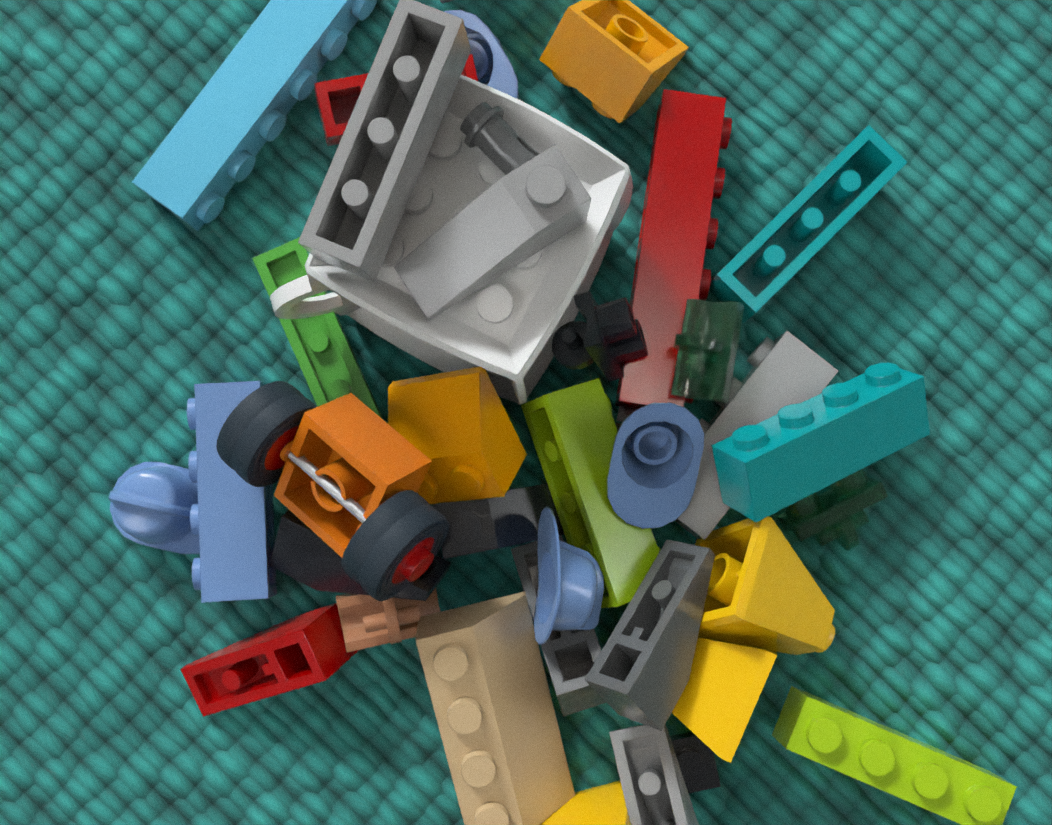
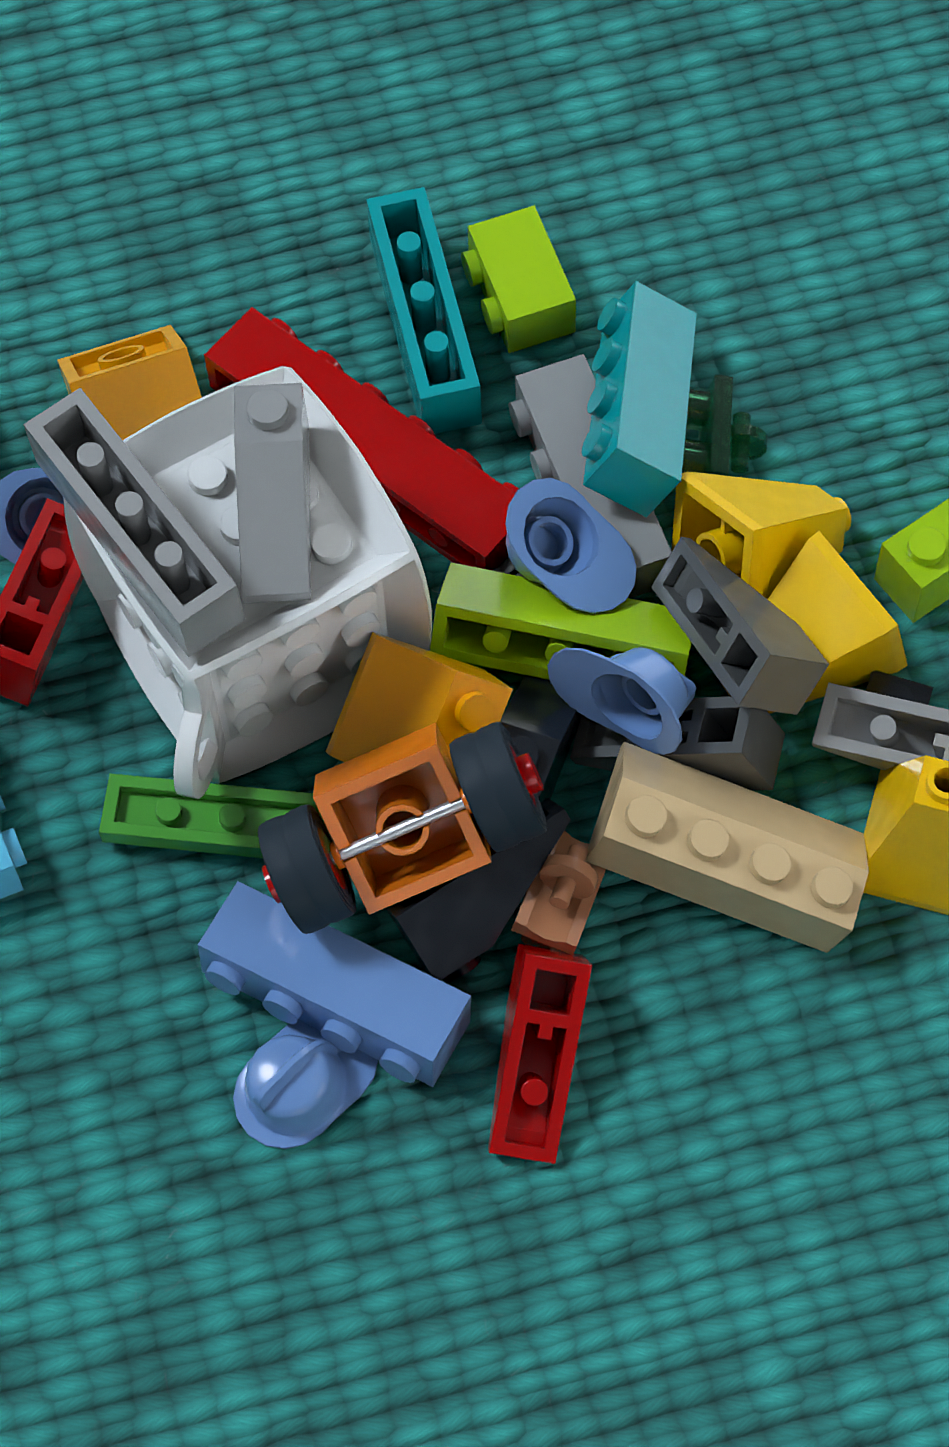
camera: 60 degrees left, 20 degrees down
dark grey pin [460,102,540,175] -> none
black hips [552,291,648,382] -> none
clear green hips [671,299,744,403] -> none
none -> lime brick [461,205,576,353]

